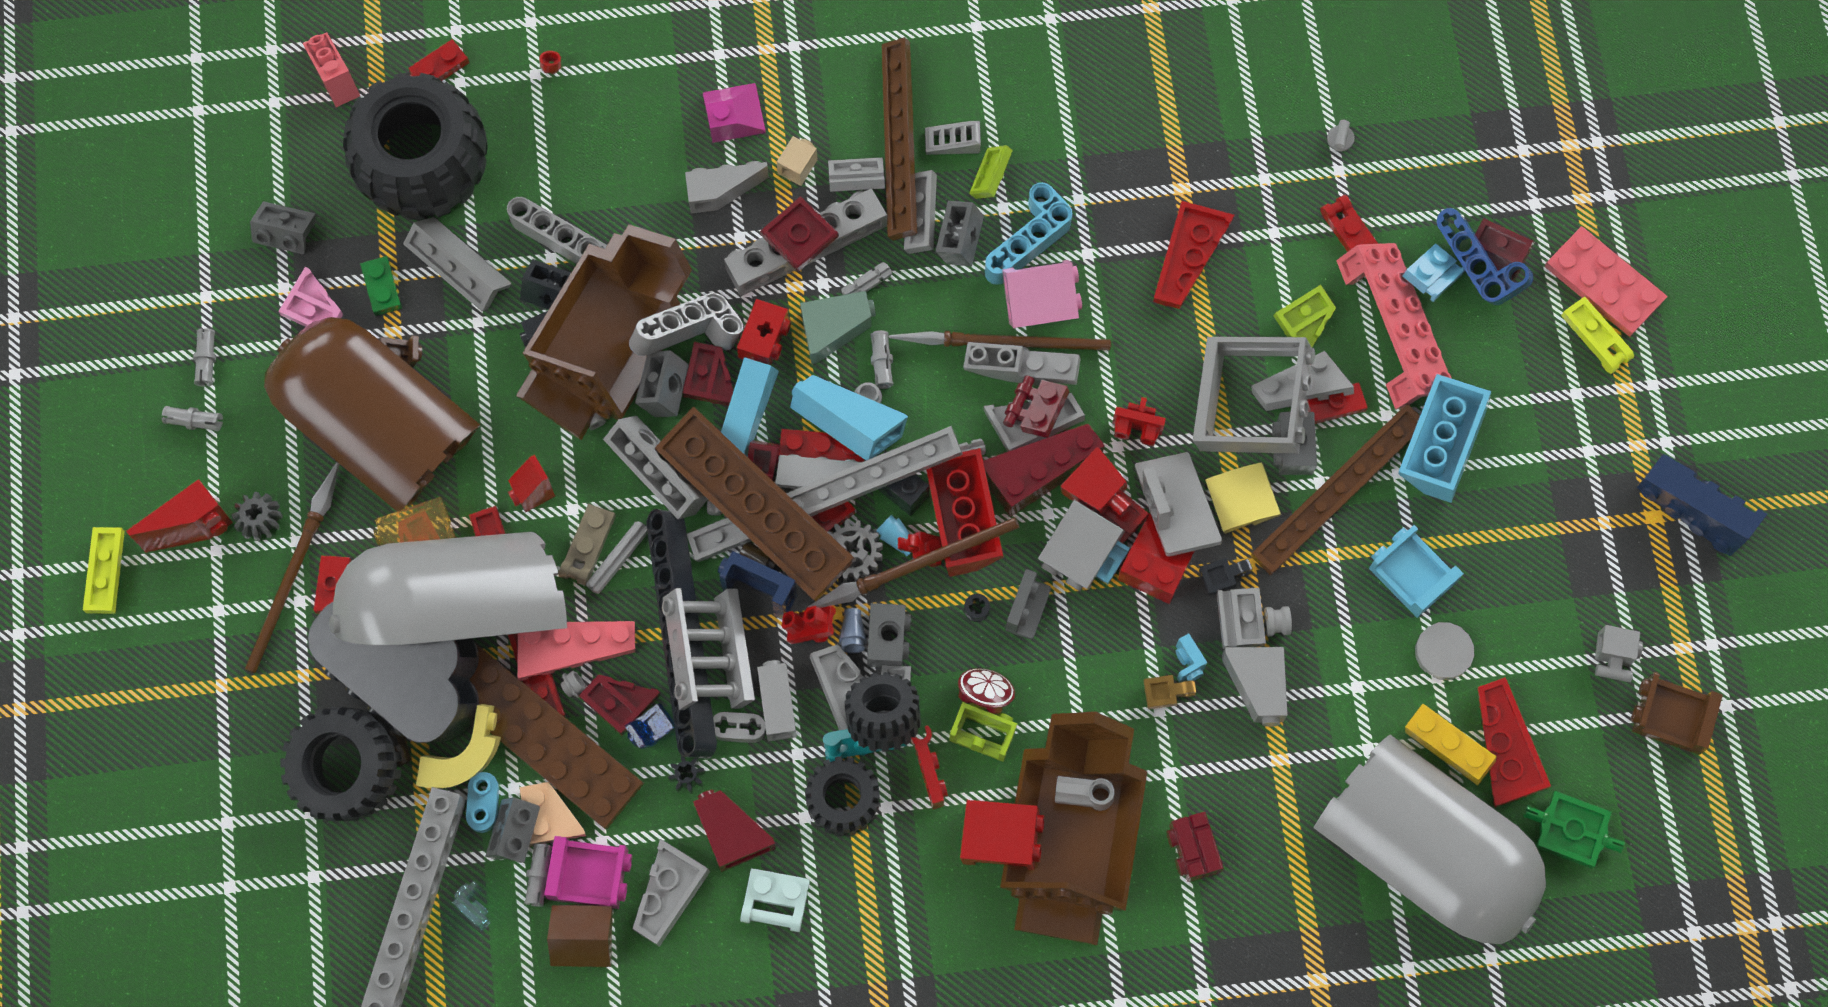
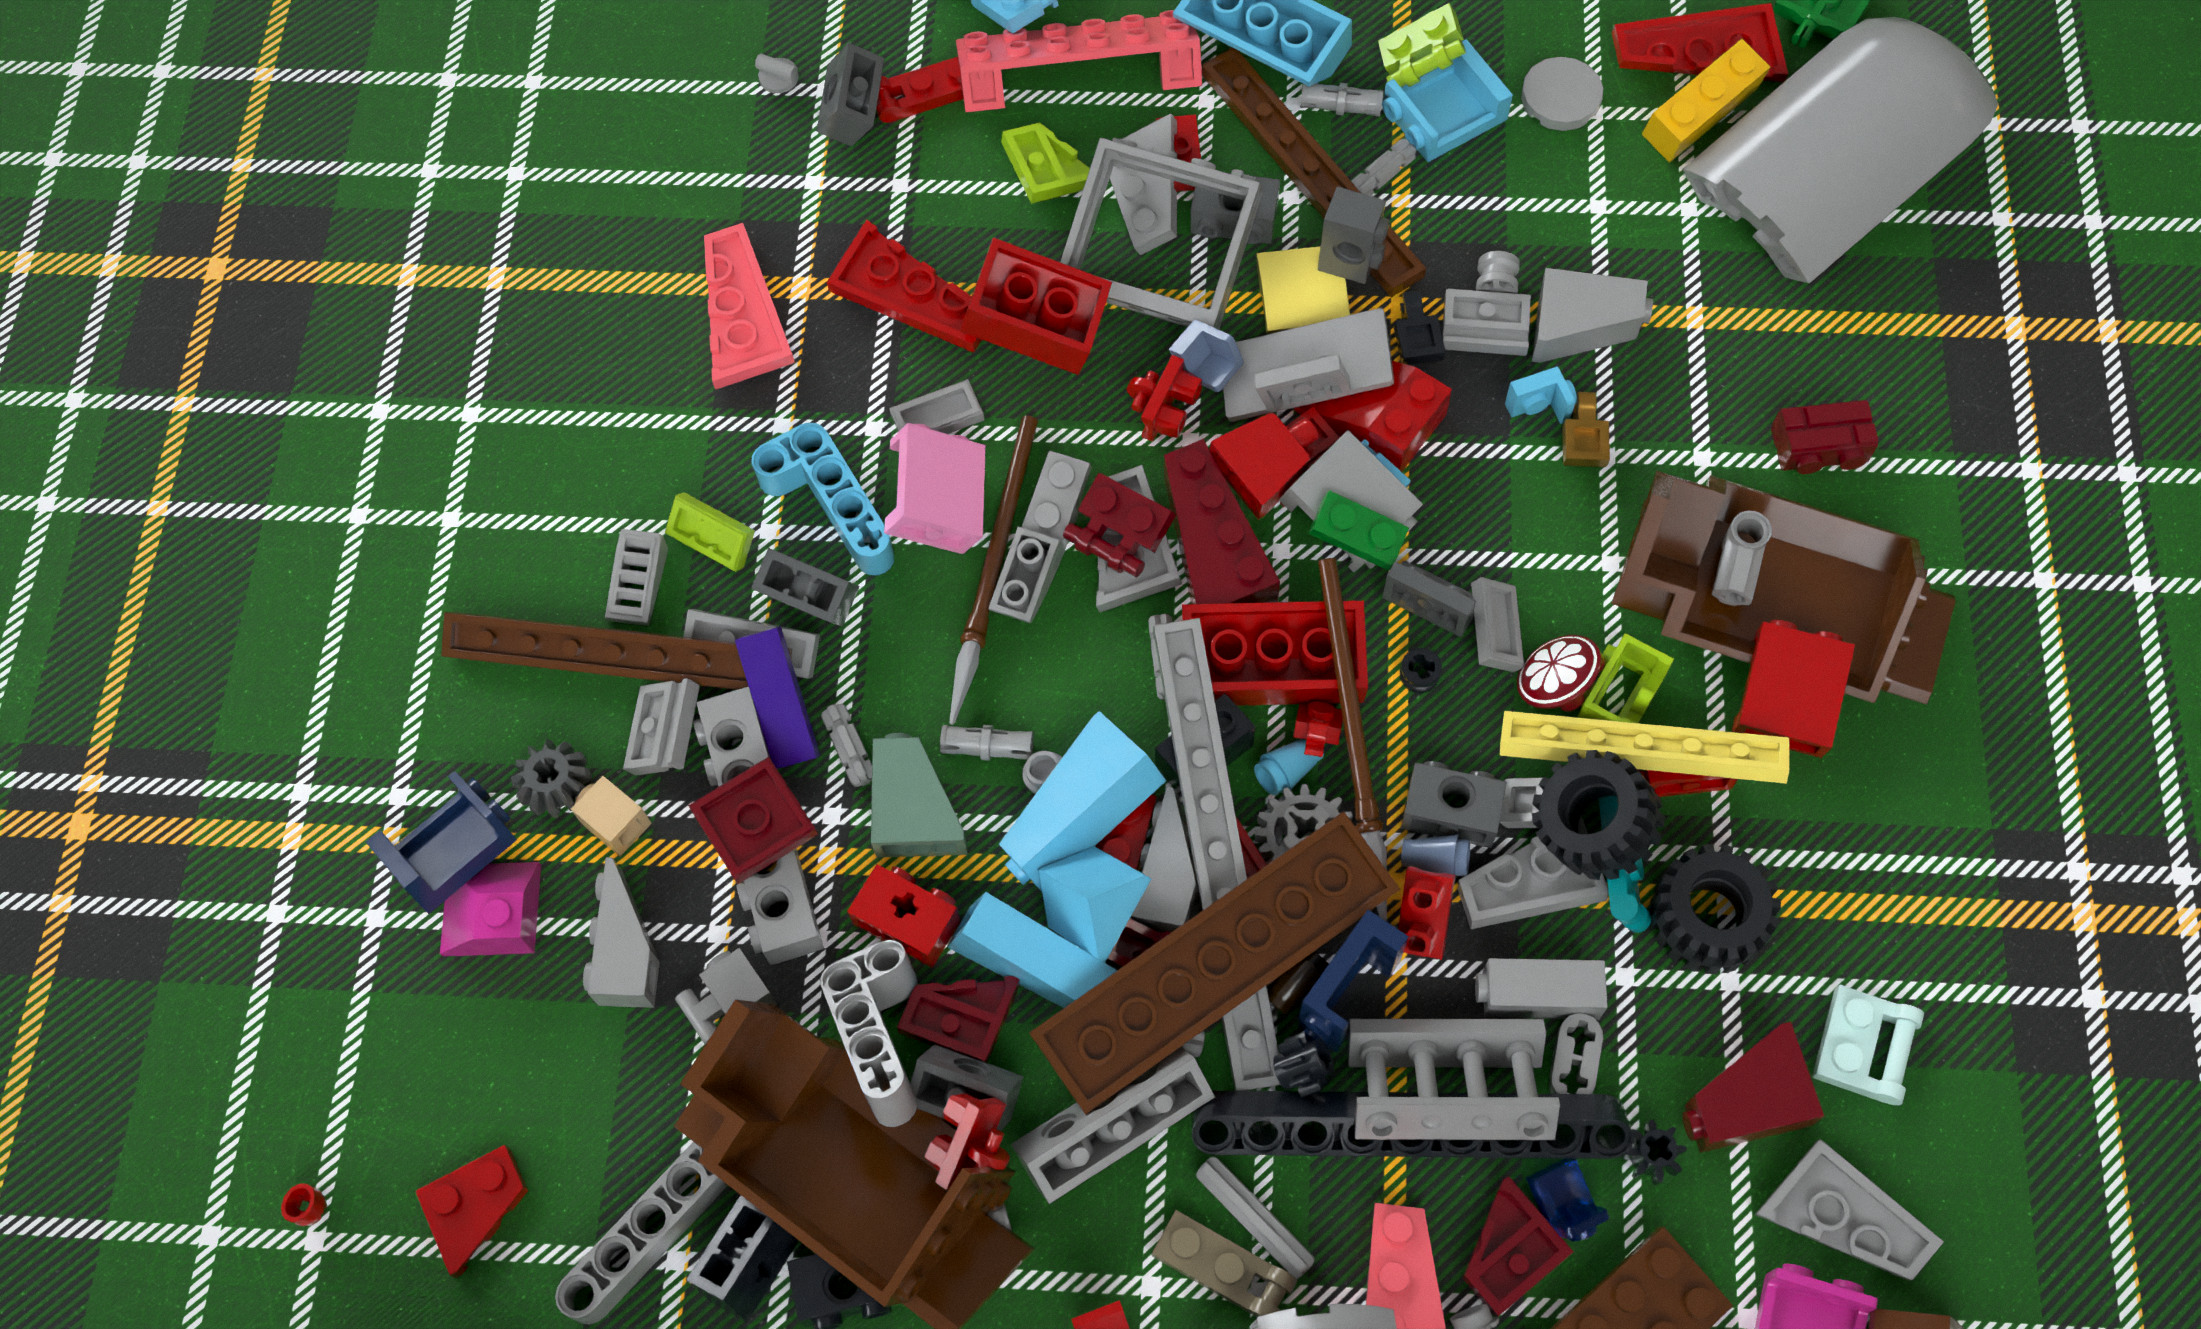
camera: 75 degrees left, 5 degrees down
none -> dark blue panel [366,771,517,914]
none -> red wing [415,1145,528,1278]
none -> dark grey gear [511,739,592,819]
none -> light grey brick [675,948,777,1045]
none -> coral wing [704,223,795,390]
none -> dark purple tile [735,626,820,769]
none -> dark grey brick [816,42,884,147]
none -> light grey tile [889,379,984,434]
none -> red hips [924,1093,1010,1190]
none -> red slope [960,237,1112,375]
none -> medium azure slope [1038,846,1151,963]
none -> sand blue panel [1169,319,1244,392]
none -> black gear [1273,1032,1334,1097]
none -> light grey pin [1300,82,1384,117]
none -> green plate [1308,490,1409,571]
none -> dark grey brick [1318,187,1390,284]
none -> light grey axle [1351,139,1417,196]
none -> lime plate [1378,3,1466,87]
none -> light grey tile [1471,577,1524,672]
none -> light yellow plate [1500,711,1789,784]

